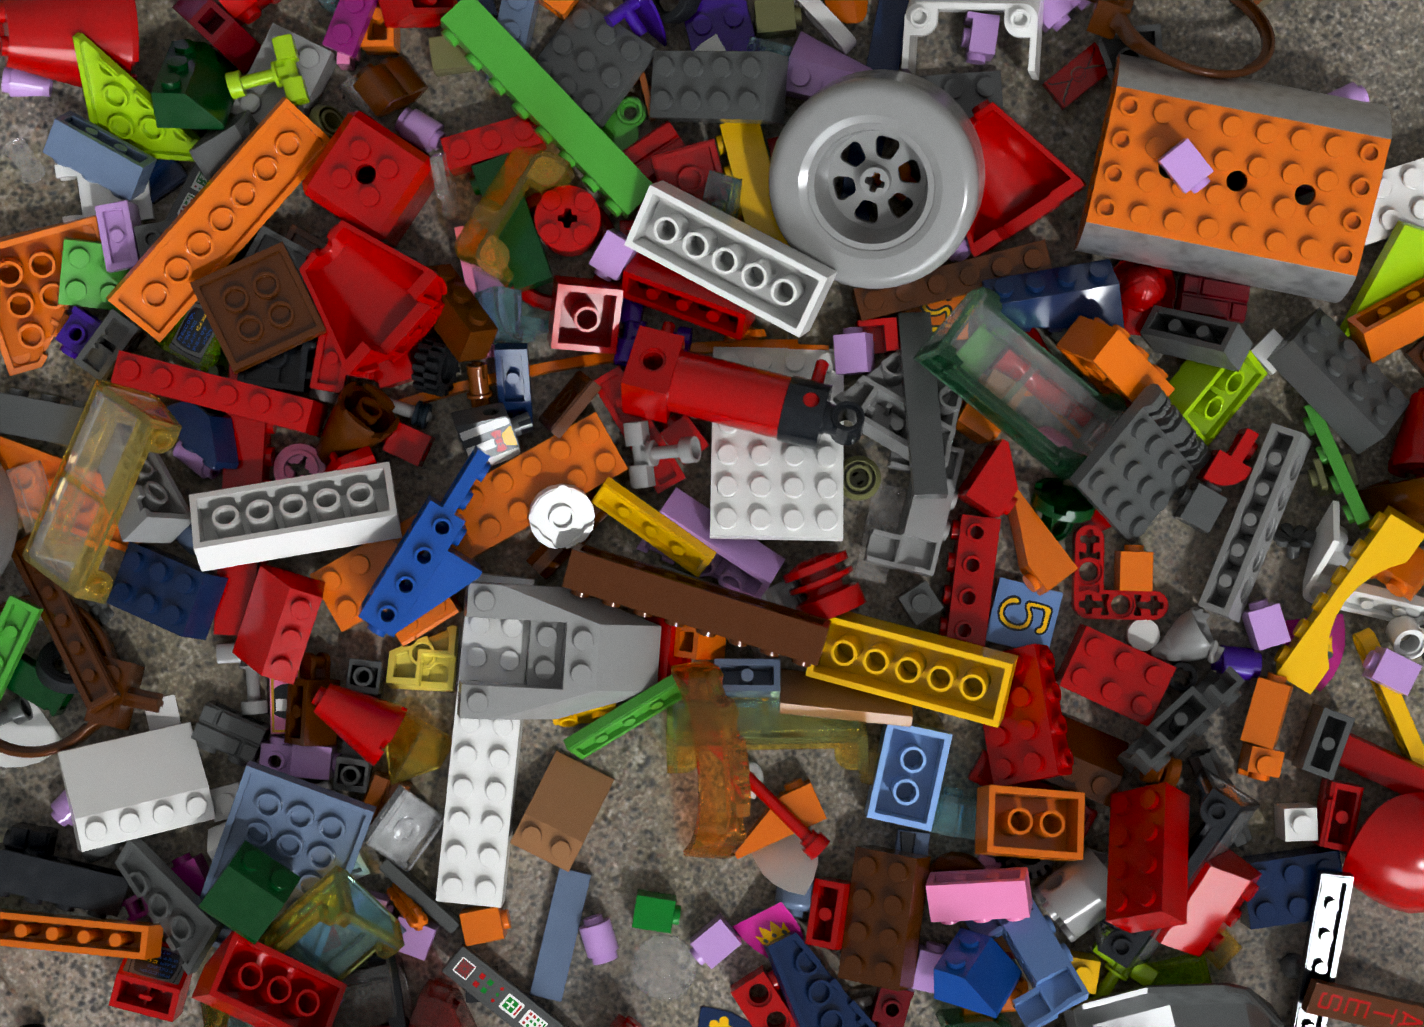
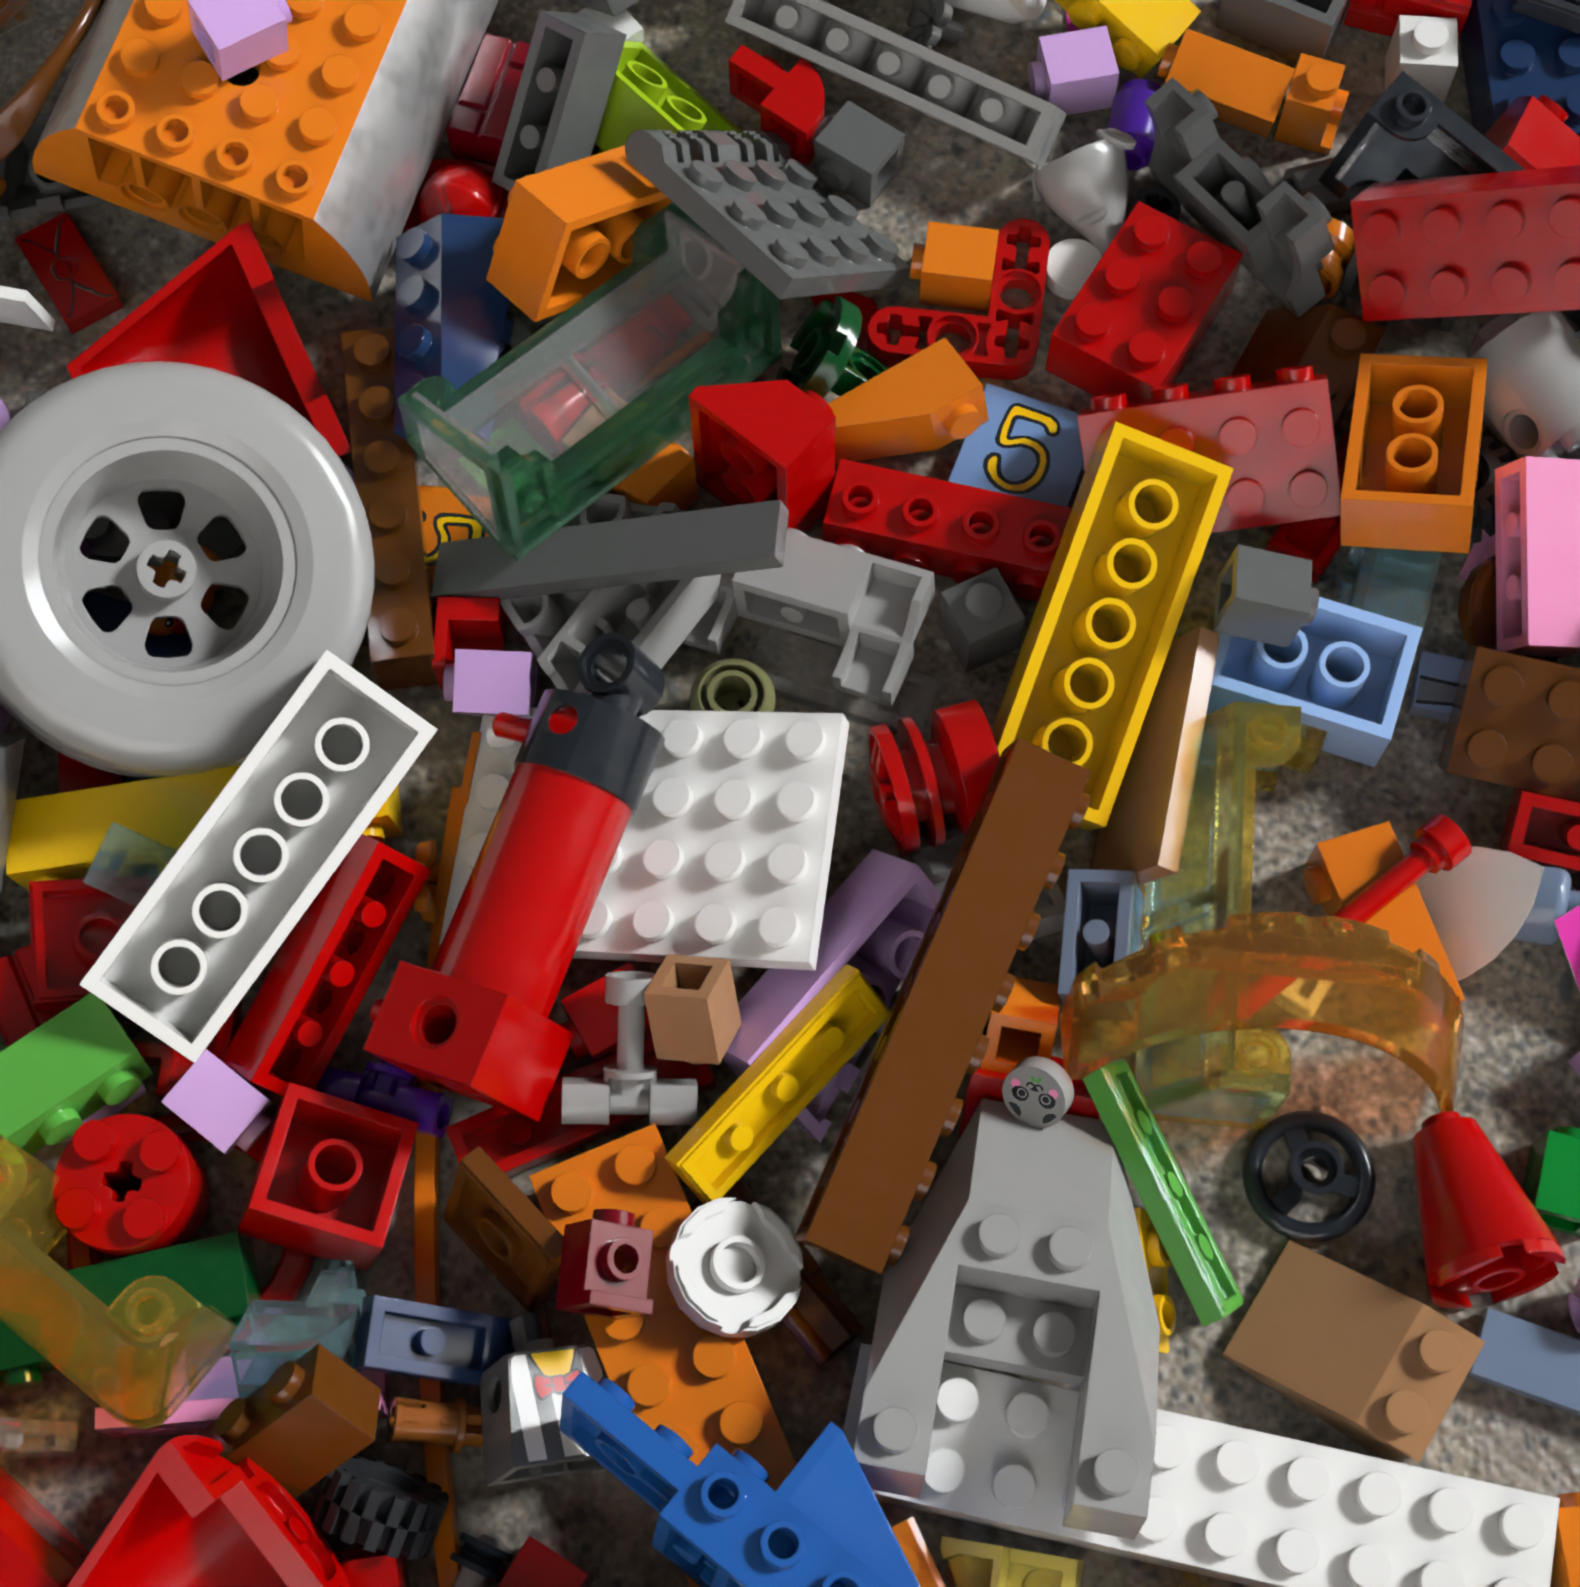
camera: 80 degrees left, 20 degrees down
none -> dark red brick [555,1209,653,1320]
none -> medium nougat brick [643,954,742,1065]
none -> light grey tile [1002,1056,1074,1128]
none -> dark grey brick [1213,544,1319,648]
none -> black piece [1242,1111,1376,1243]
none -> red cone [1412,1111,1566,1309]

